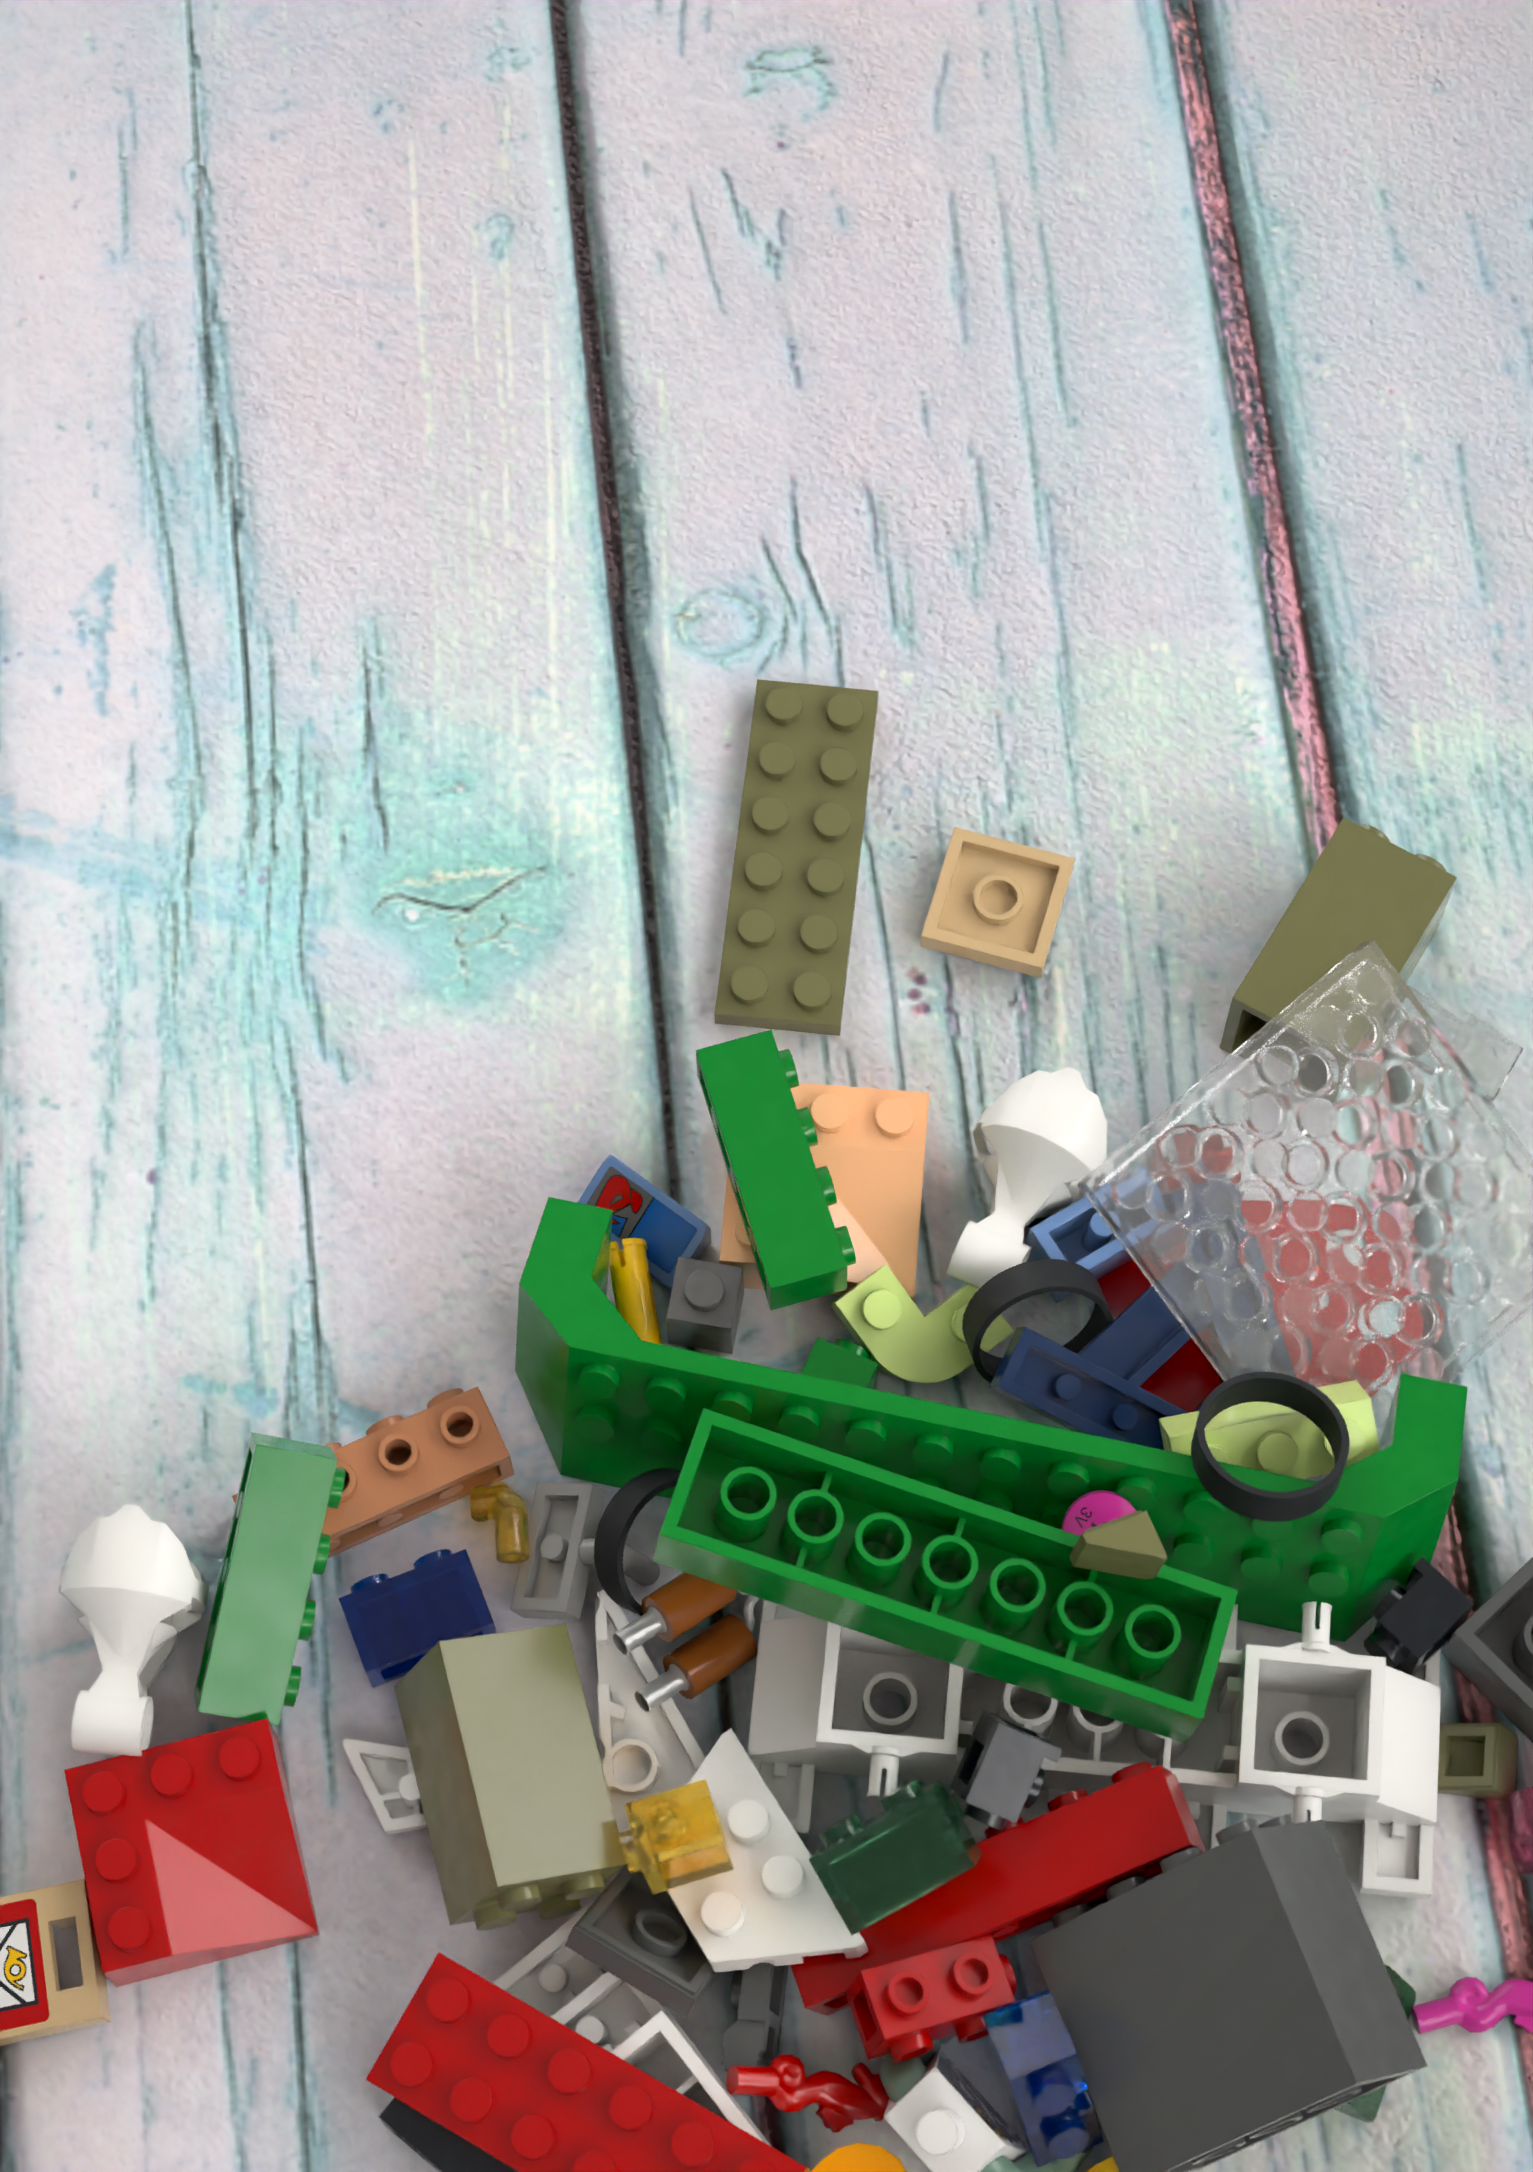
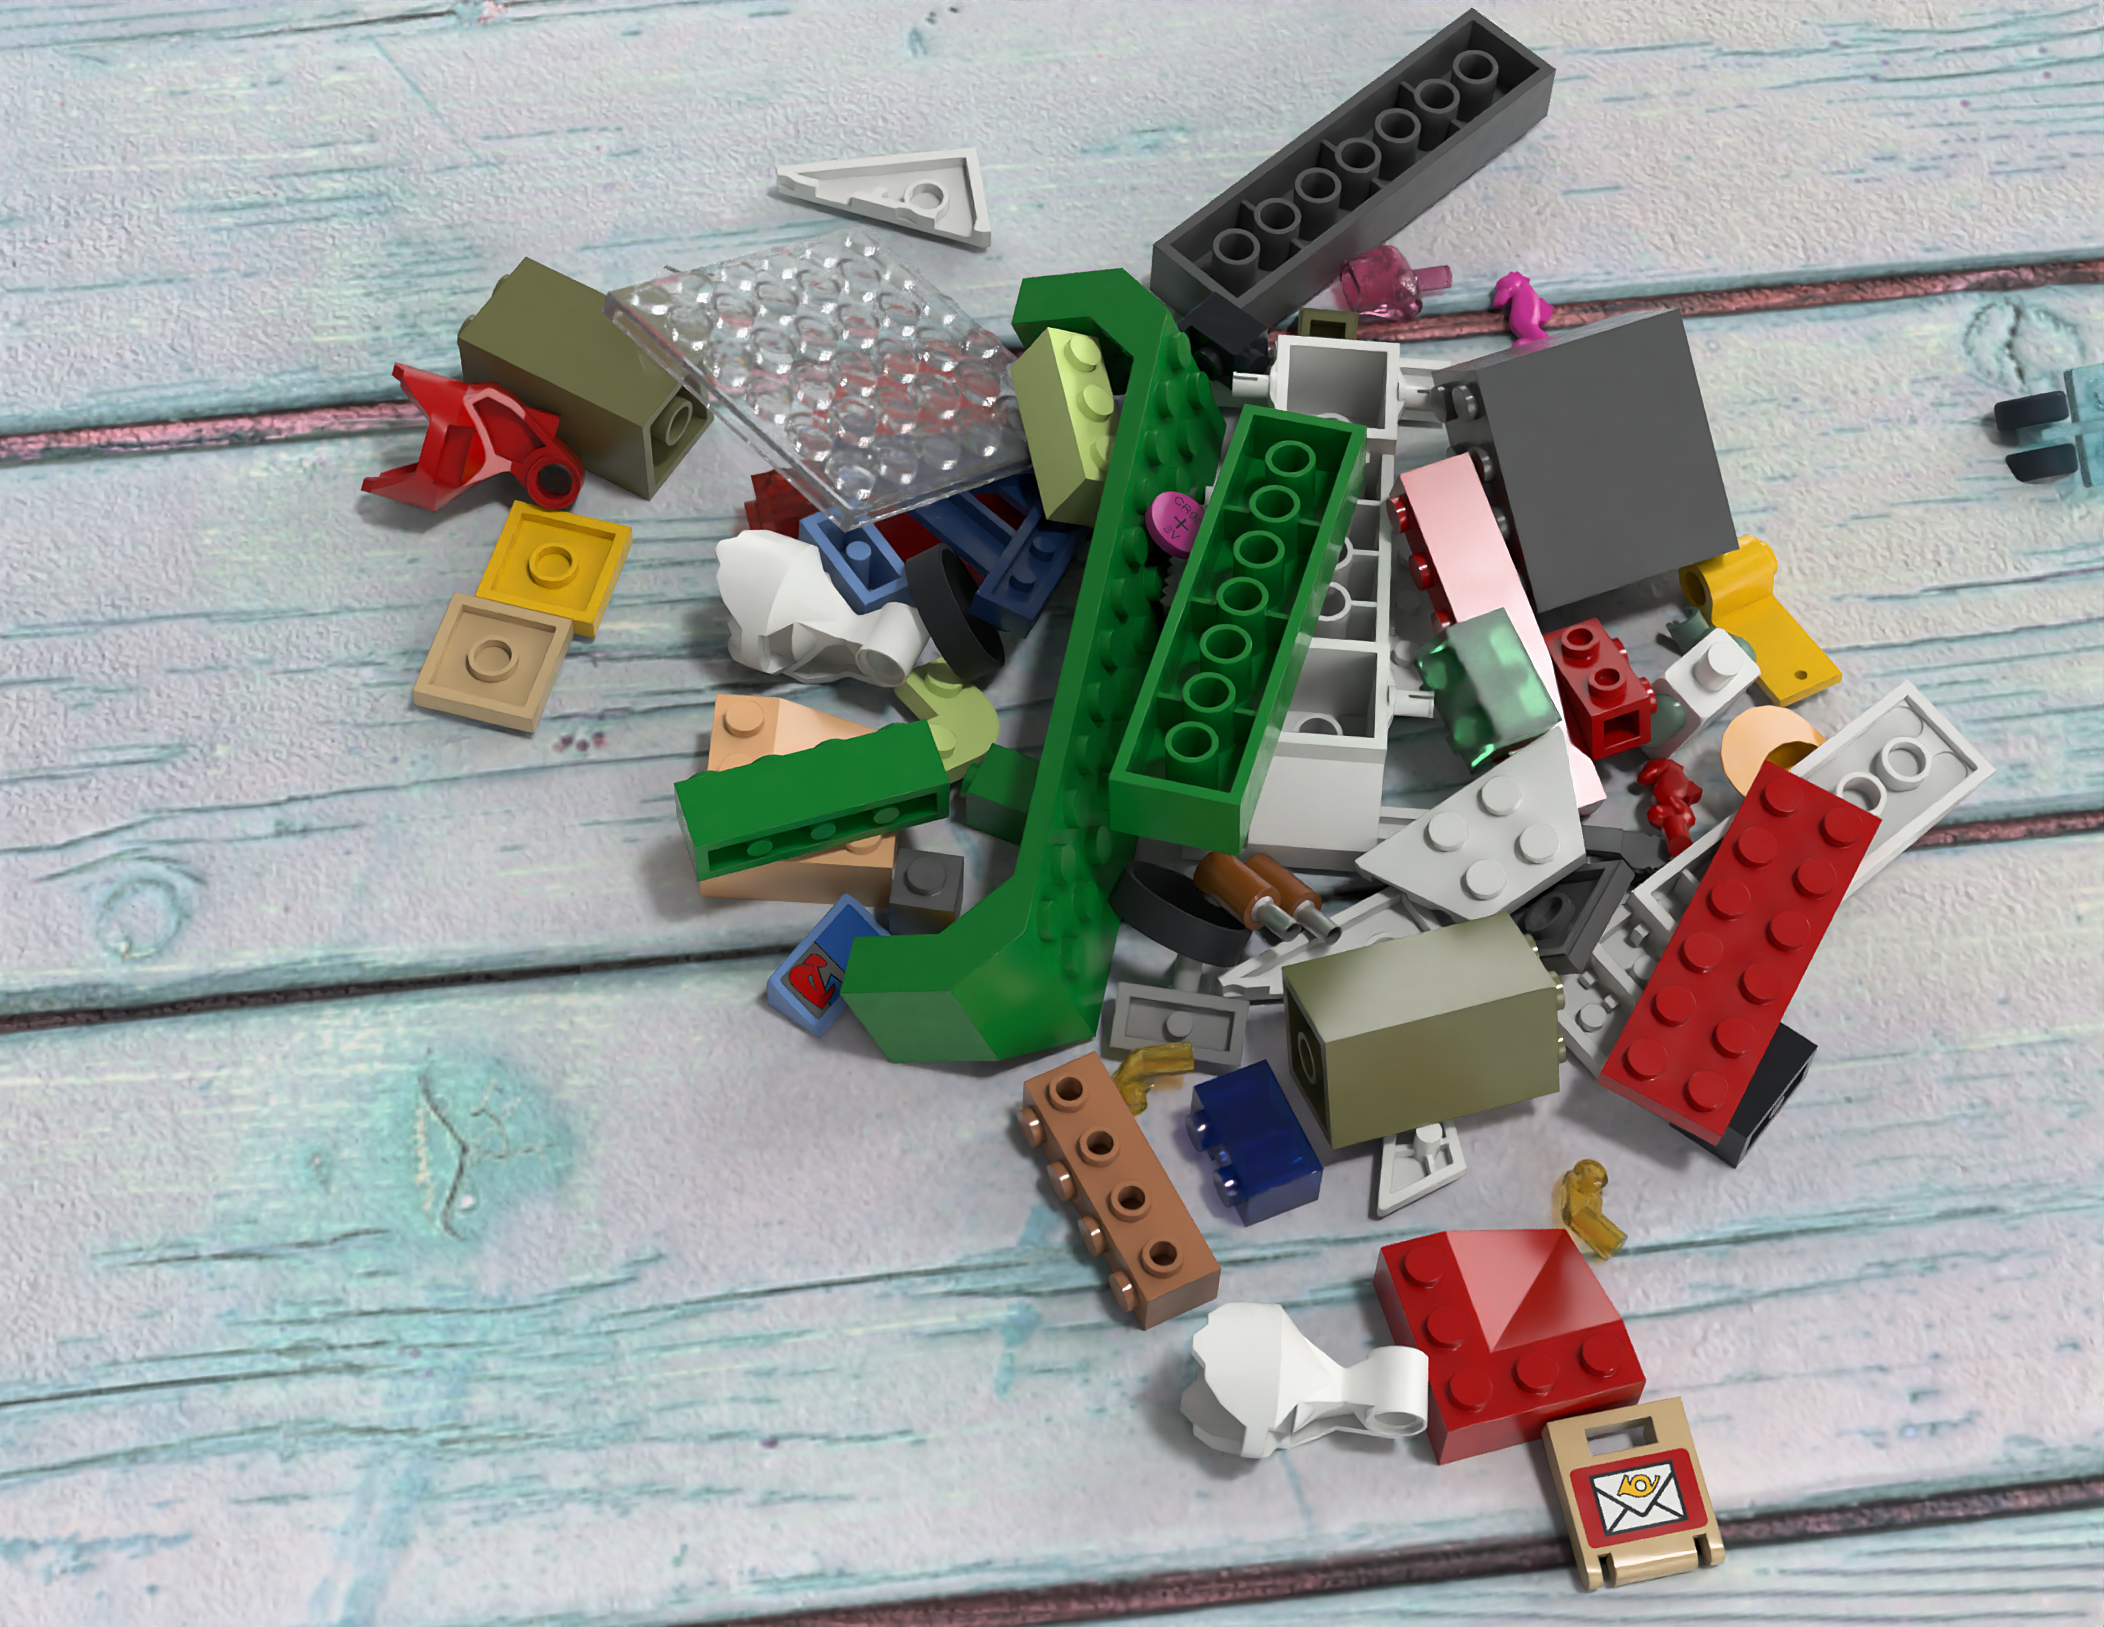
camera: 95 degrees left, 10 degrees down
brick [193,1432,345,1726] -> none
clear yellow brick [619,1779,734,1894] -> none
olive plate [715,679,879,1036] -> none
brick [950,1710,1063,1830] -> none
clear blue brick [982,1989,1104,2168] -> none
olive slope [1069,1510,1167,1579] -> none
black tyre [1191,1372,1350,1522] -> none
none -> red piece [361,362,585,512]
none -> yellow plate [475,500,633,638]
none -> clear yellow arm [1560,1159,1628,1261]

